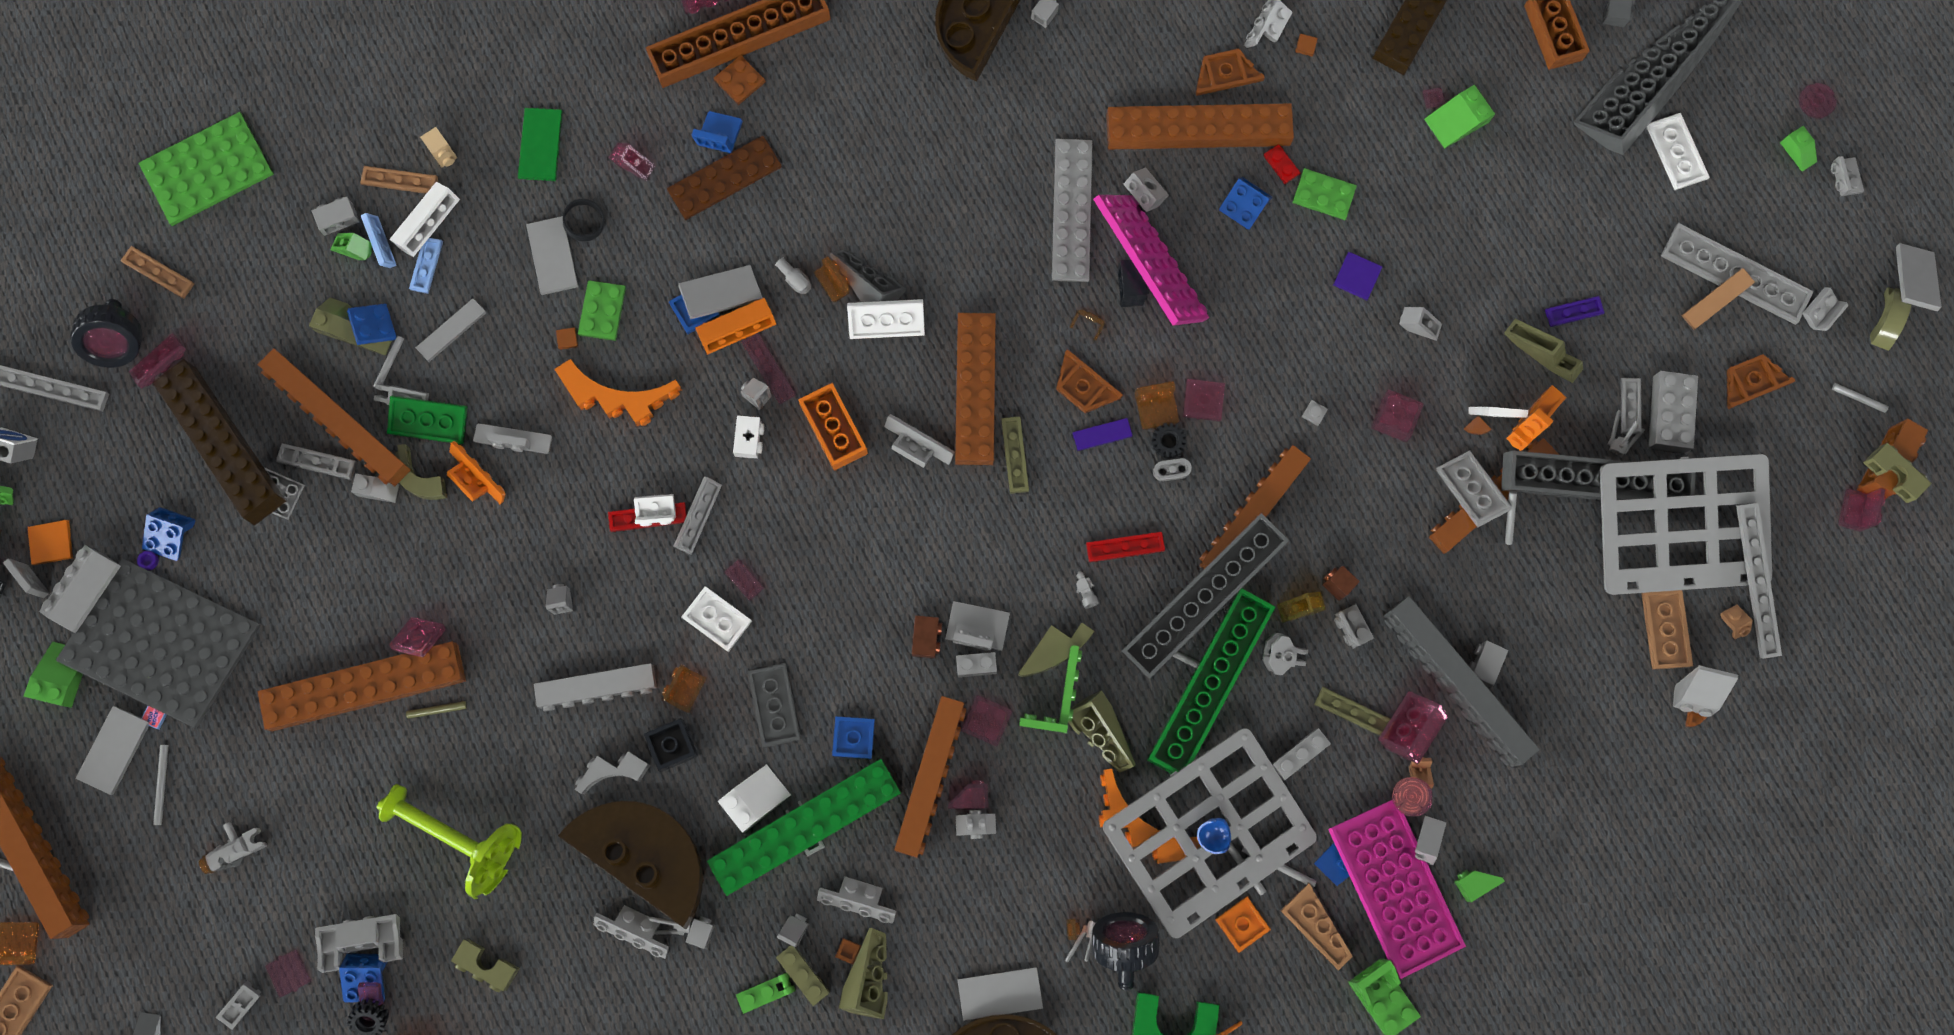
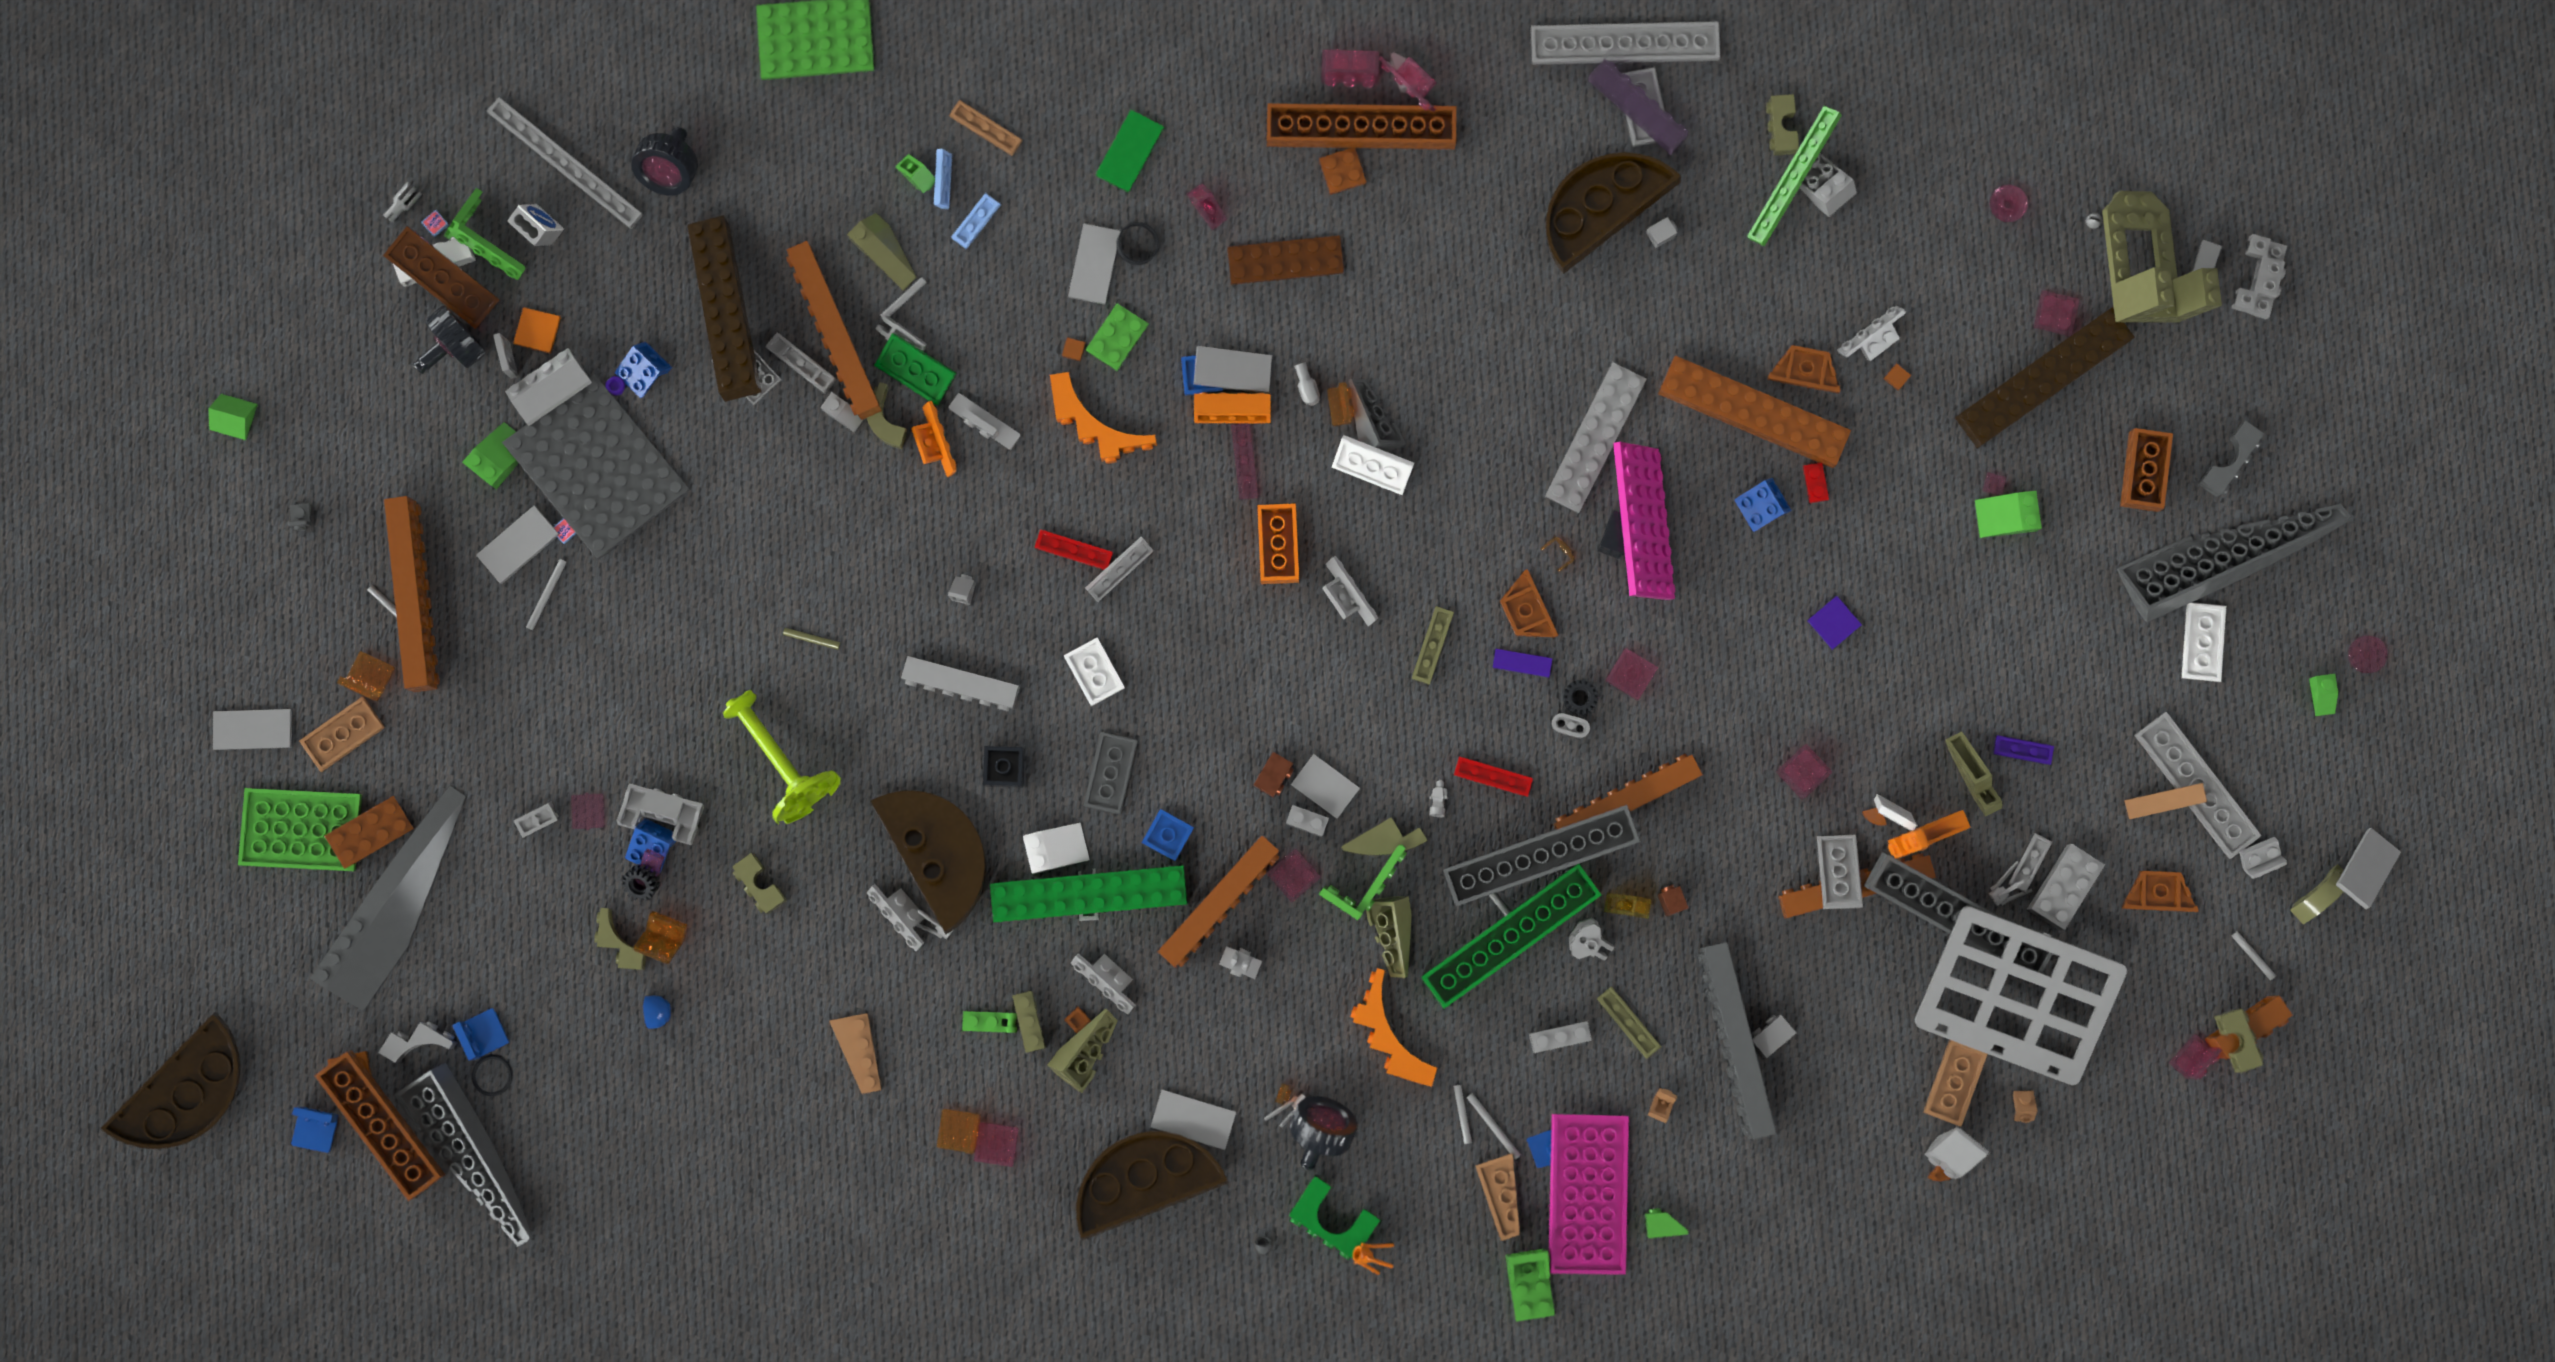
camera: 30 degrees right, 5 degrees up
medium nougat tile [121,246,195,299] -> none
clear pink plate [129,333,186,389] -> none
light grey piece [198,822,267,874] -> none
dark orange brick [257,641,466,732] -> none
light grey brick [311,197,360,236] -> none
blue plate [347,304,396,345] -> none
white brick [389,182,460,257] -> none
clear pink plate [389,617,446,657] -> none
light grey tile [415,299,486,362] -> none
tan brick [420,127,457,167] -> none
light grey arch [575,752,650,795] -> none
white bracket [634,494,676,526] -> none
clear orange bracket [662,664,707,713] -> none
light grey brick [686,916,715,949] -> none
blue bracket [691,111,743,153] -> none
clear pink tile [724,560,764,601] -> none
white brick [733,416,765,459] -> none
light grey slope [741,378,772,410] -> none
light grey slope [777,913,809,947] -> none
clear pink slope [948,780,988,809] -> none
light grey bracket [953,624,995,652] -> none
dark orange brick [955,313,996,465] -> none
light grey door [1103,729,1317,938] -> none
light grey brick [1123,167,1169,212] -> none
clear orange bracket [1135,381,1179,430] -> none
blue helmet [1197,818,1231,854] -> none
orange tile [1215,896,1271,953] -> none
bright green plate [1293,168,1357,220] -> none
light grey plate [1302,400,1328,426] -> none
light grey bracket [1334,604,1374,649] -> none
clear pink brick [1378,691,1449,764] -> none
clear pink tile [1392,776,1433,817] -> none
light grey slope [1399,307,1442,341] -> none
light grey hinge [1415,816,1446,865] -> none
light grey bar [1505,491,1517,545] -> none
light grey plate [1736,503,1782,659] -> none
light grey bracket [1831,156,1864,196] -> none

